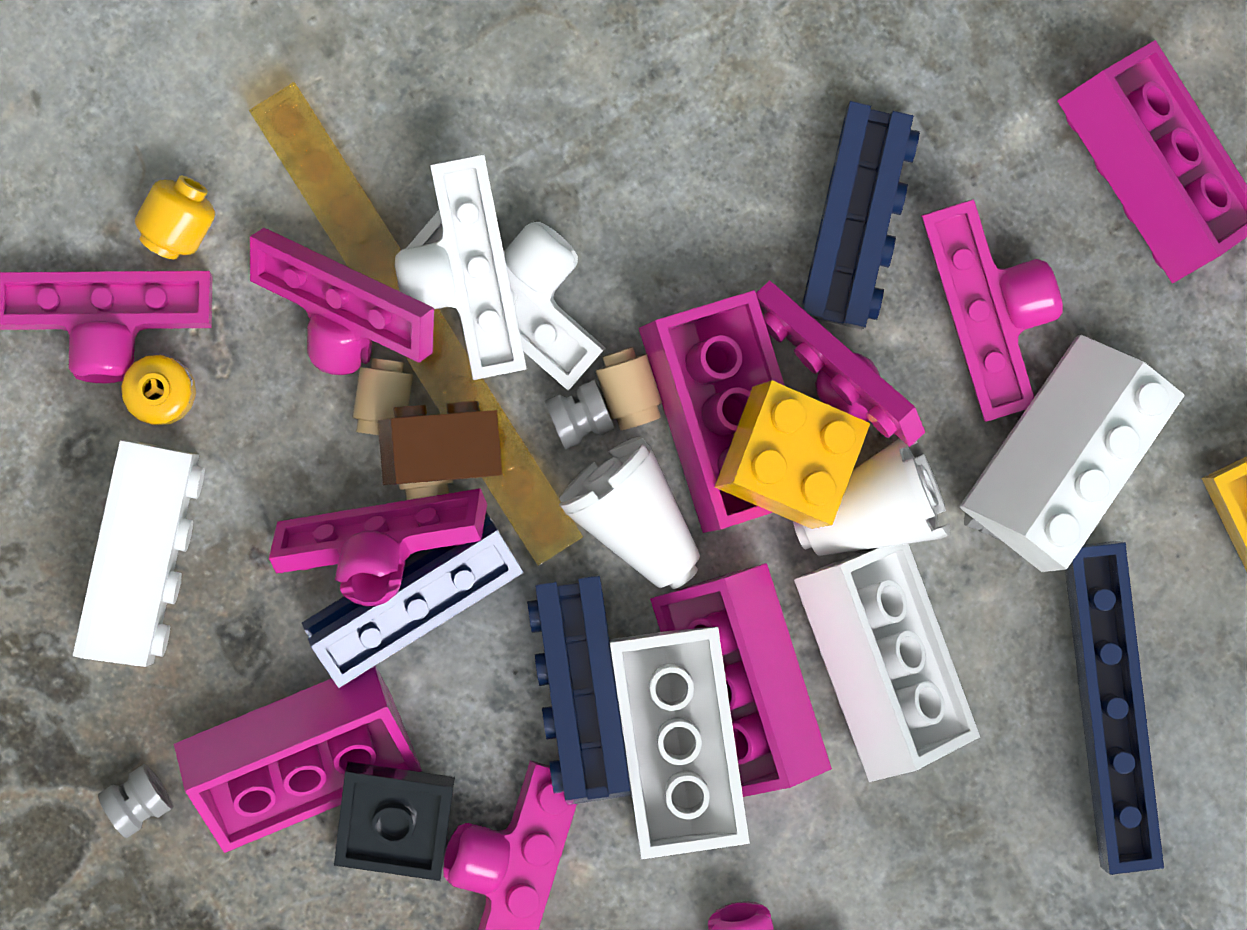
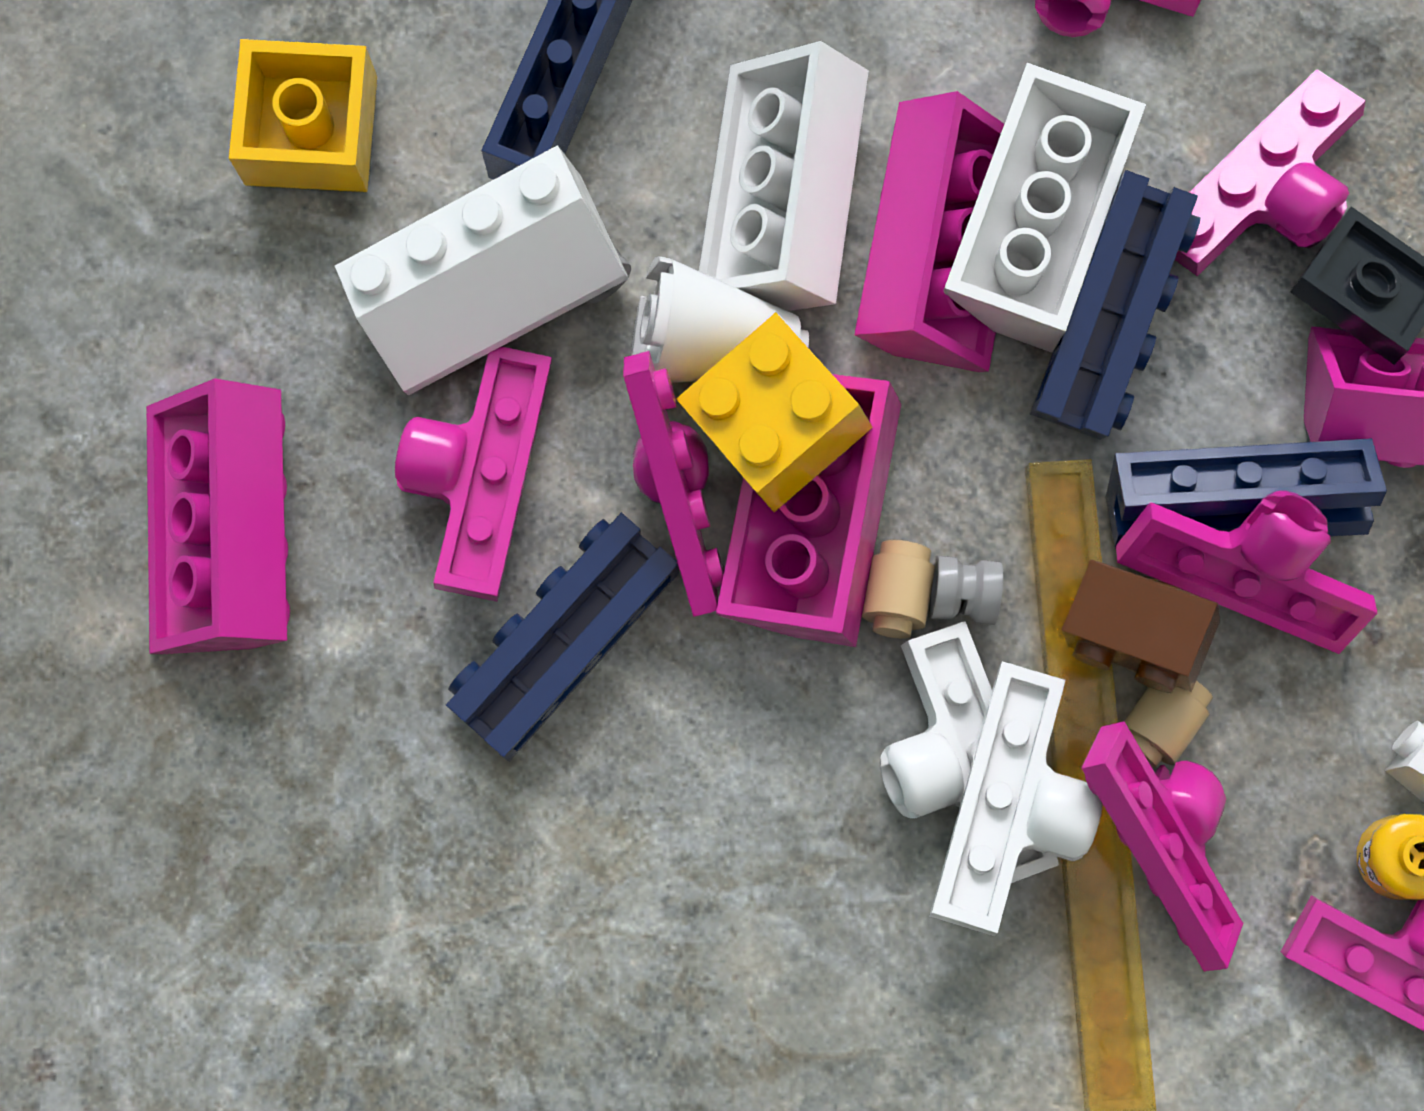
camera: 155 degrees left, 10 degrees down
yellow head [135,175,216,260] -> none
white cone [559,436,700,589] -> none

